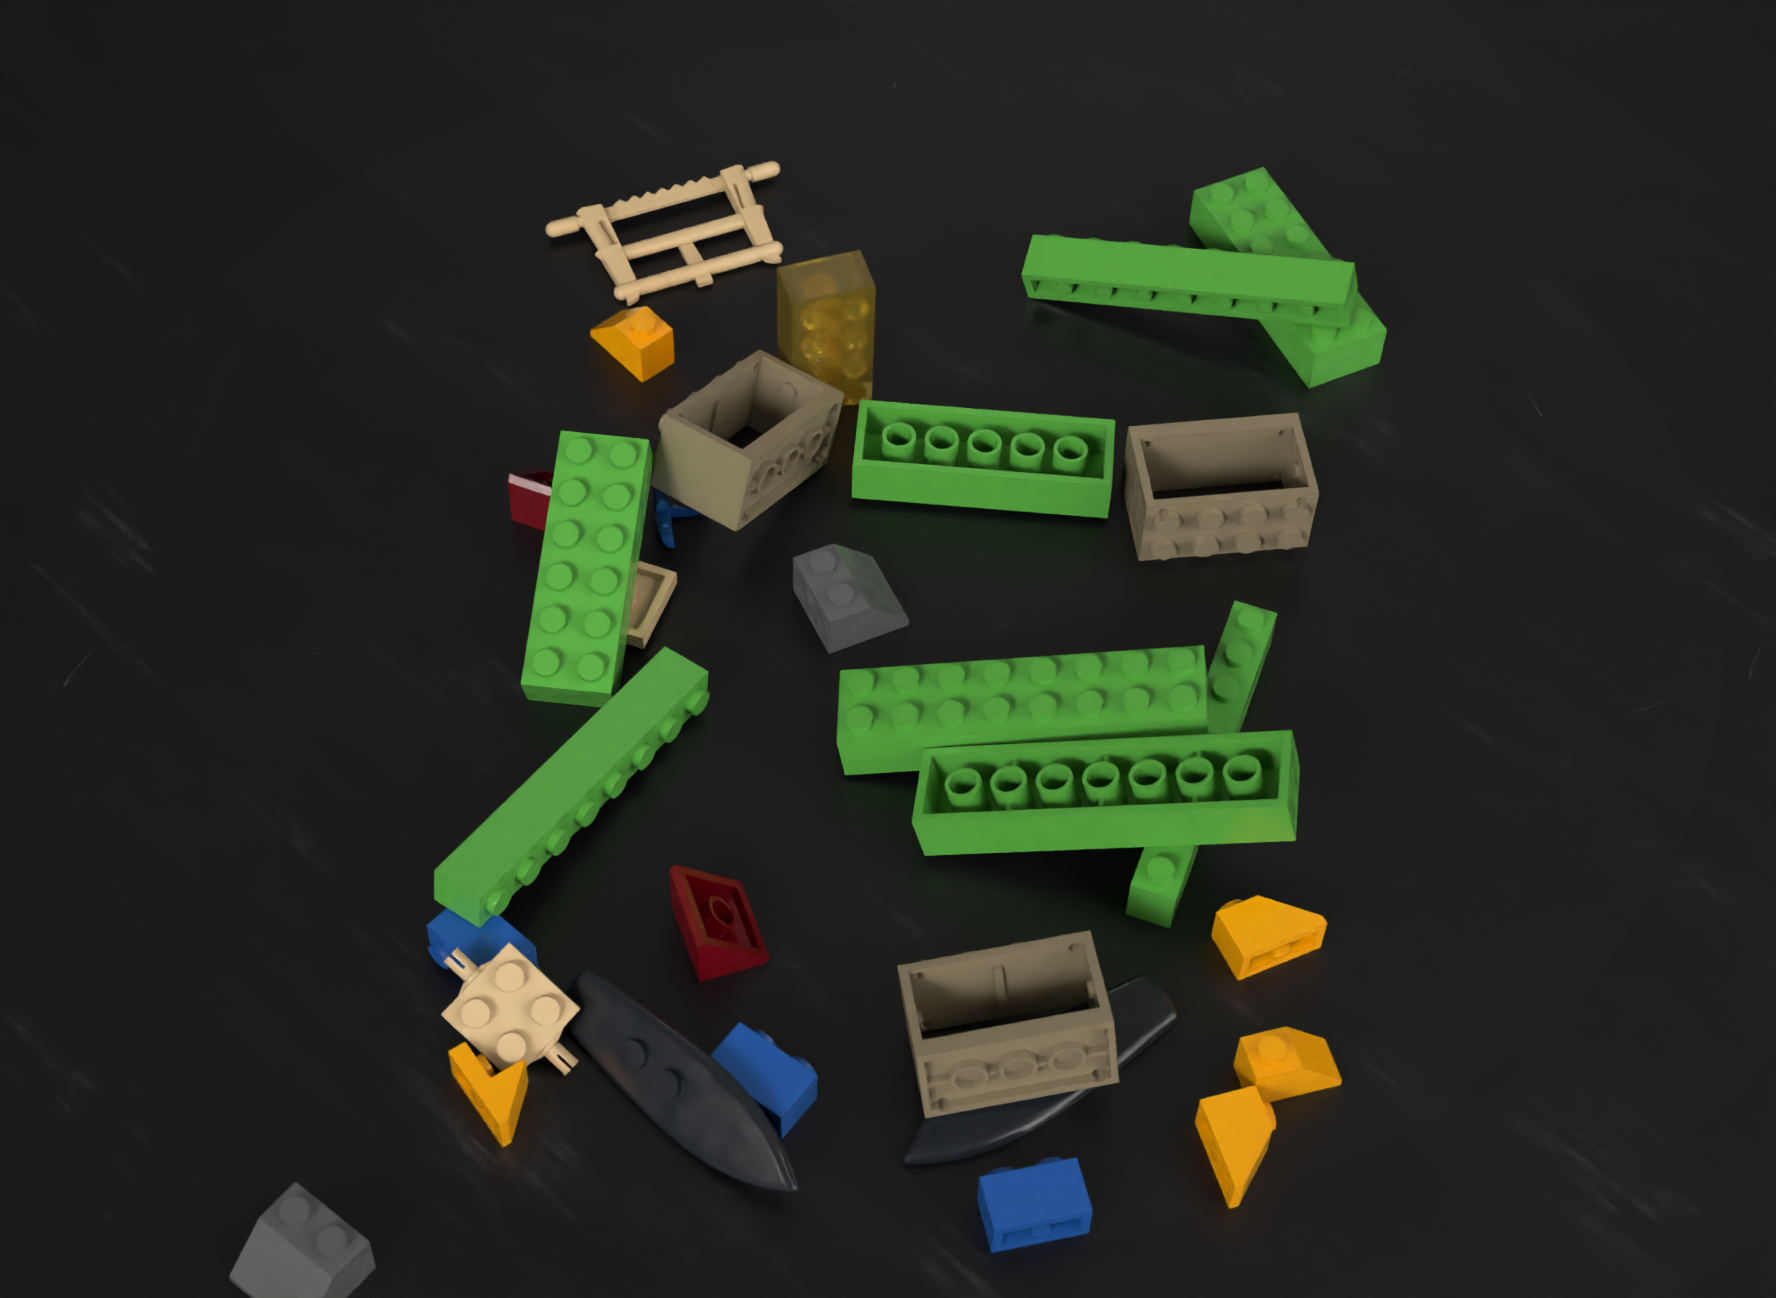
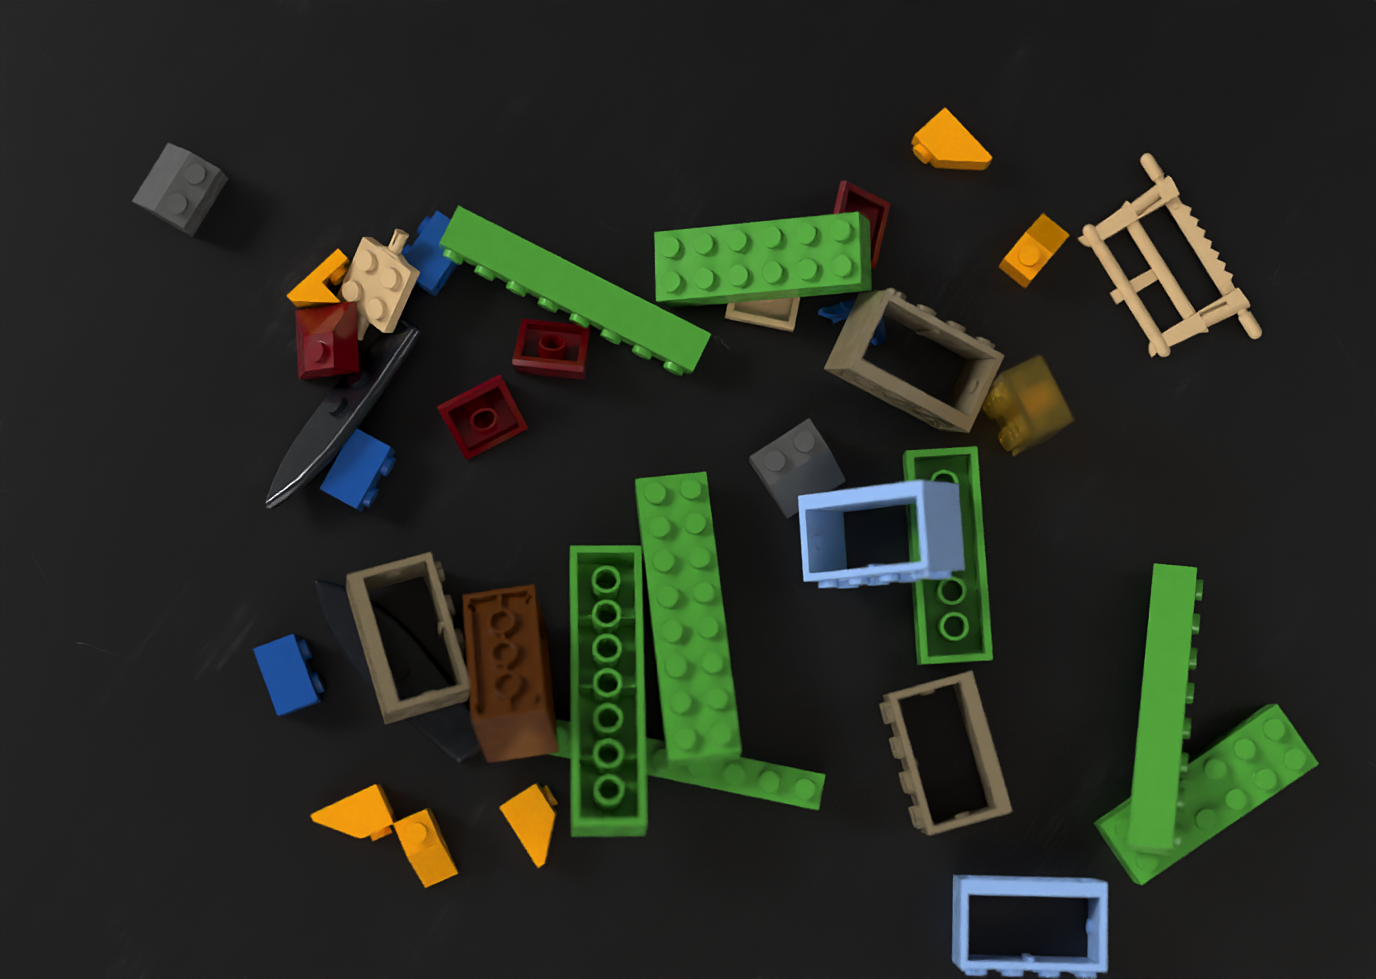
camera: 85 degrees right, 30 degrees up
none -> dark red slope [296,301,359,380]
none -> reddish brown hose [463,584,559,763]
none -> dark red slope [513,318,591,380]
none -> light blue hose [798,480,965,589]
none -> light orange slope [911,108,993,170]
none -> light blue hose [952,875,1107,978]

